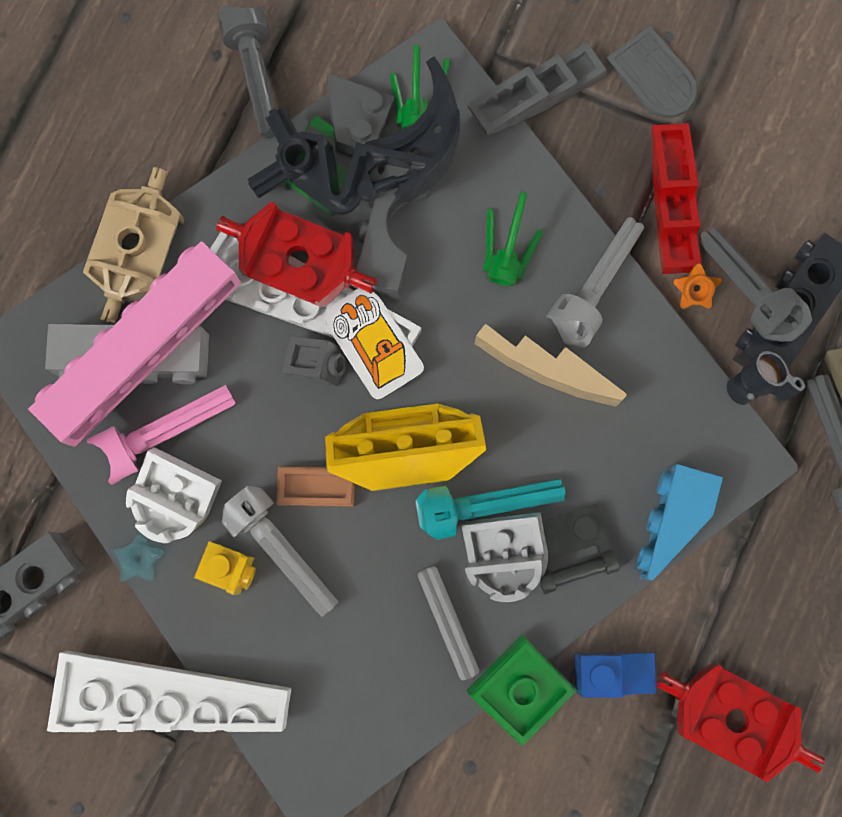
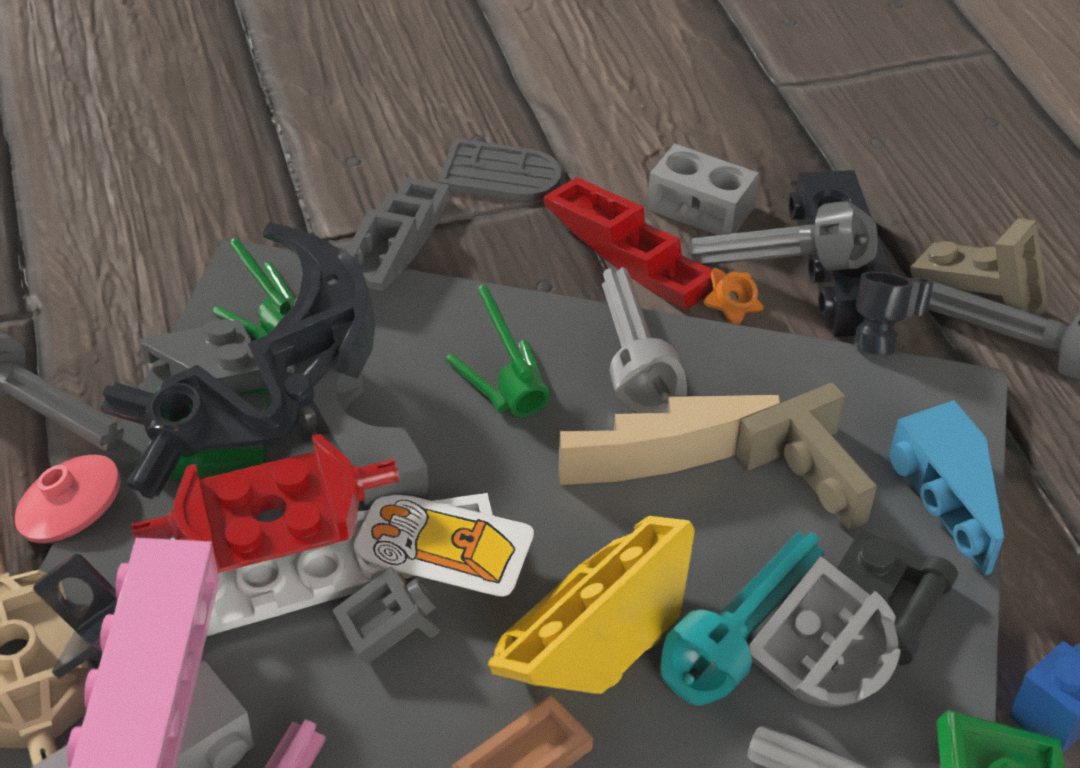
camera: 45 degrees left, 35 degrees down
none -> coral dish [15,455,121,543]
none -> black bracket [33,553,118,679]
none -> light grey brick [647,143,759,235]
none -> dark tan bracket [735,382,877,531]

